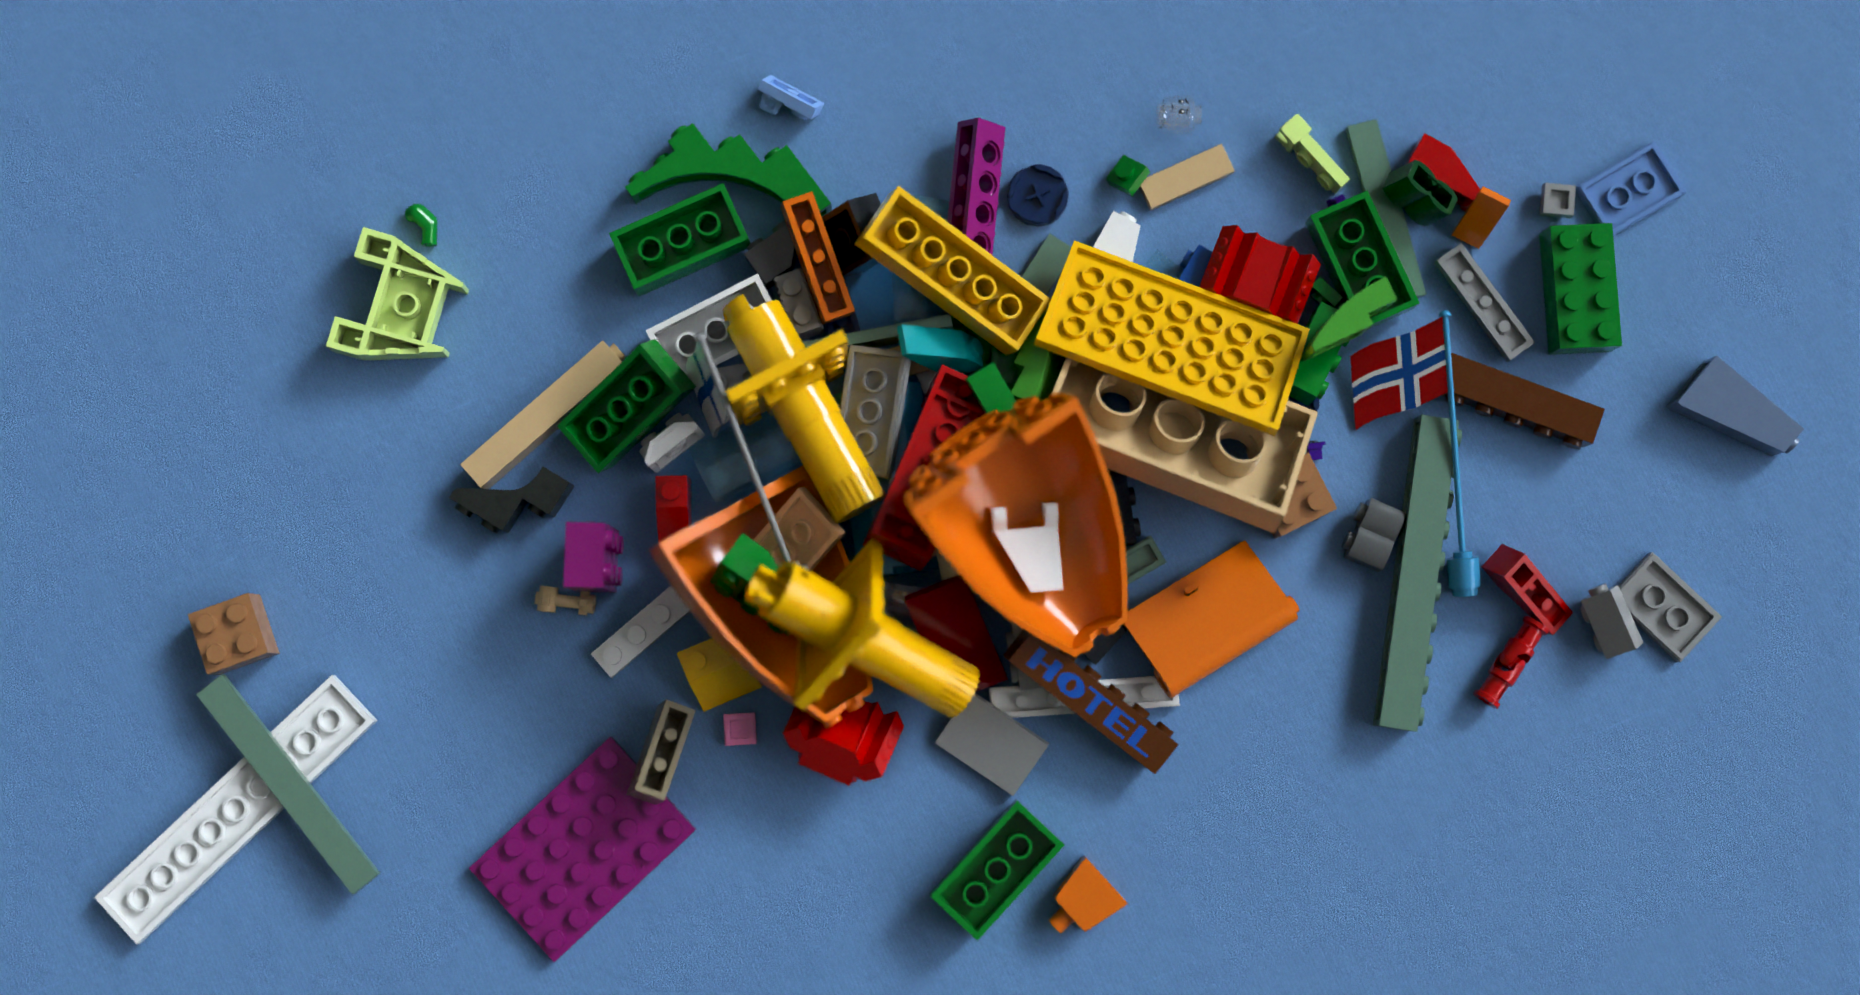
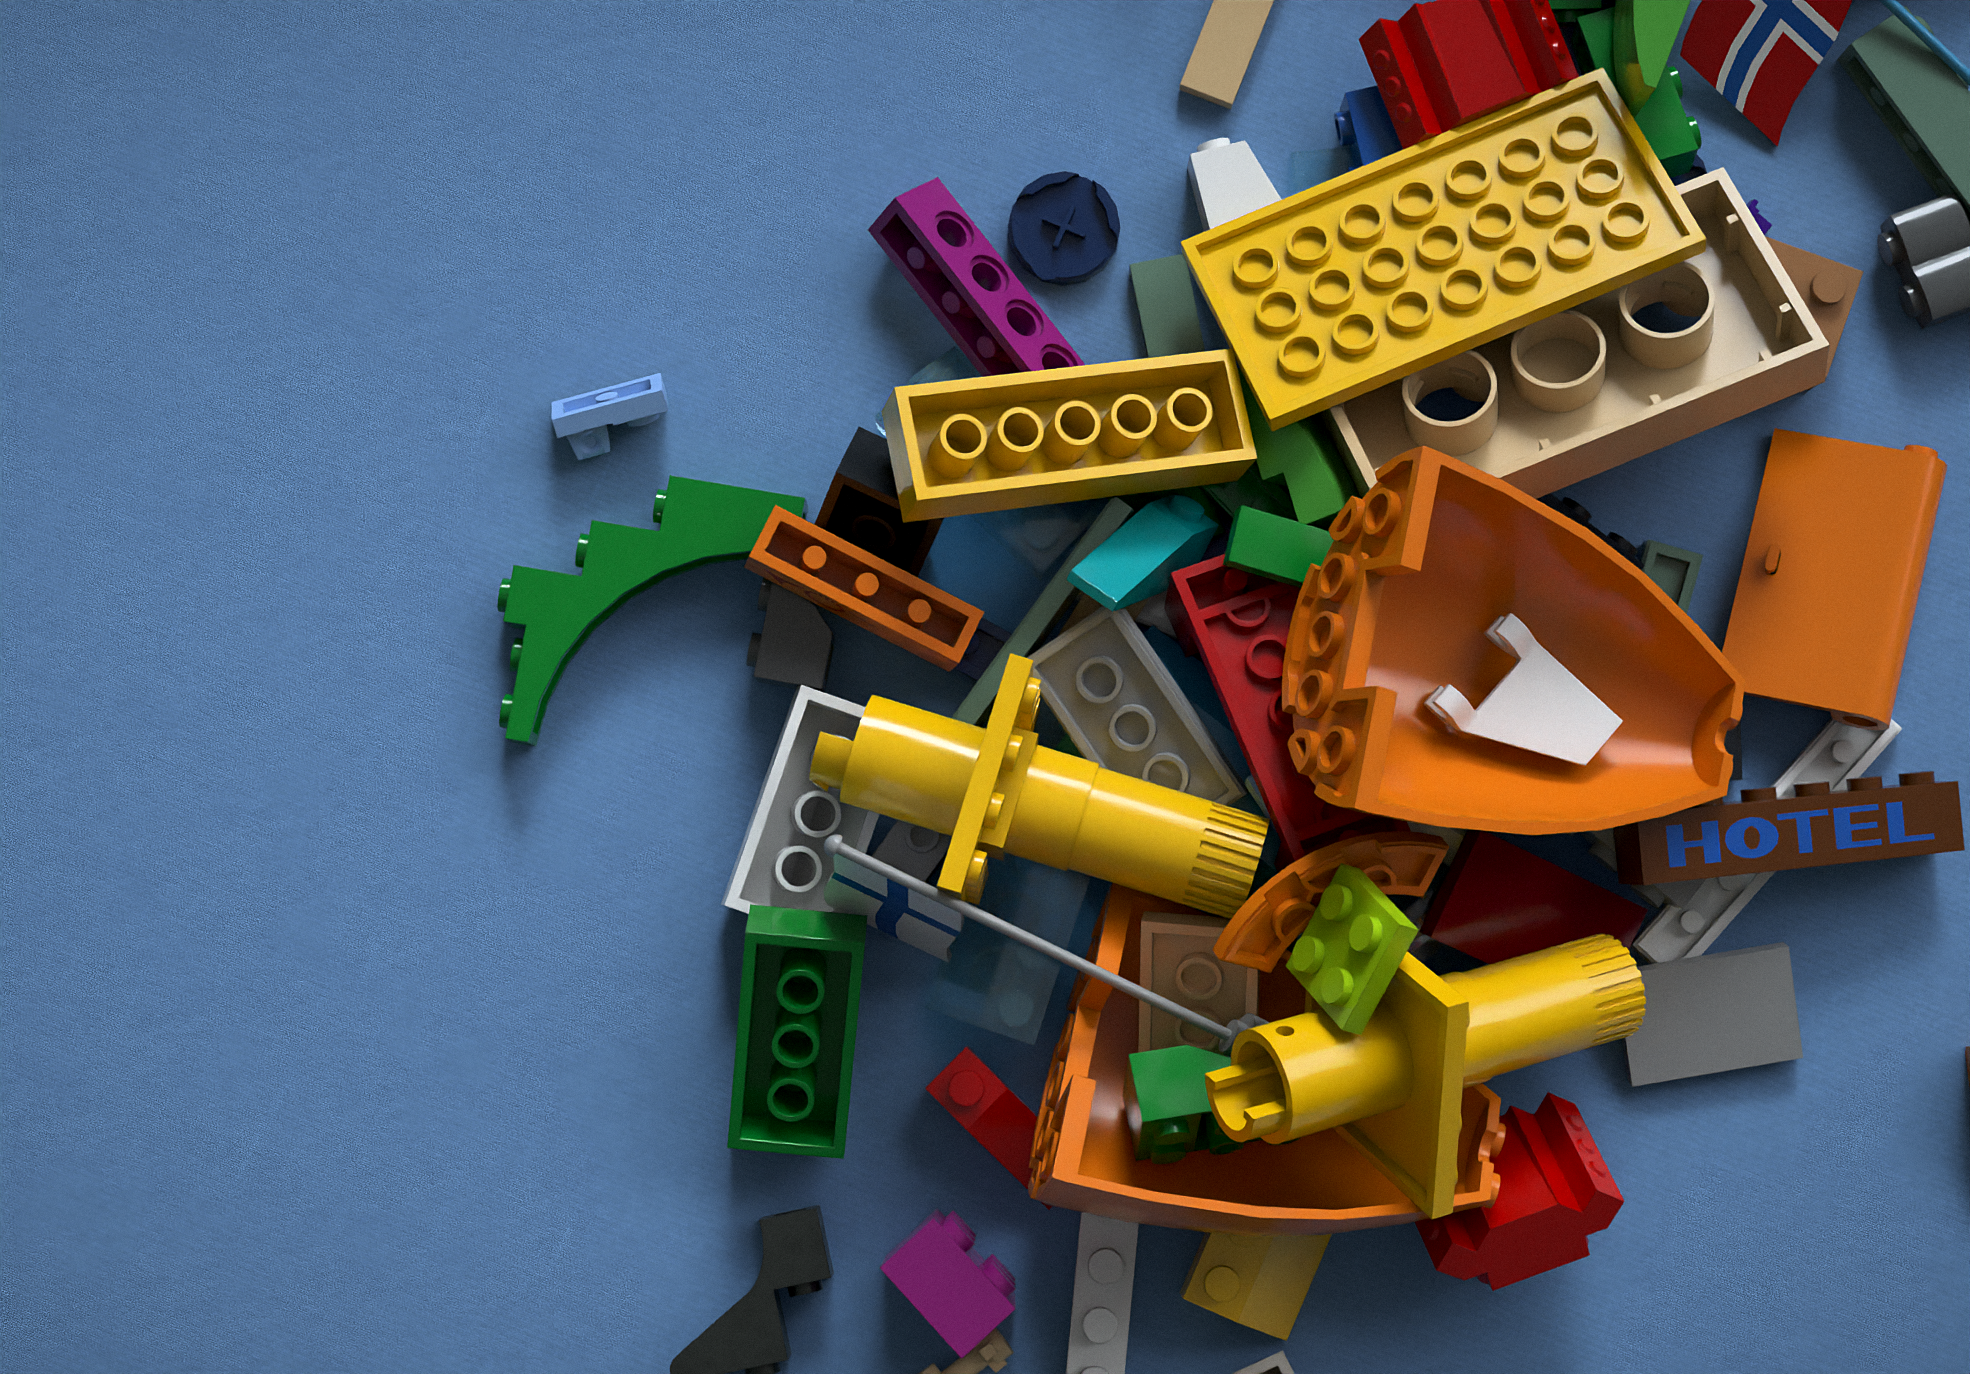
camera: 35 degrees left, 0 degrees up
yellowish green wedge [326,227,469,361] -> none
green arm [405,204,438,247] -> none
tan brick [460,340,626,489] -> none
green brick [609,183,751,297] -> none
white slope [639,413,705,473] -> none
bright pink tile [723,712,757,746] -> none
light grey brick [773,268,824,340] -> none
green brick [930,799,1065,941] -> none
green plate [1105,155,1150,196] -> none
none -> orange tile [1212,831,1449,973]
none -> lime plate [1286,863,1419,1035]

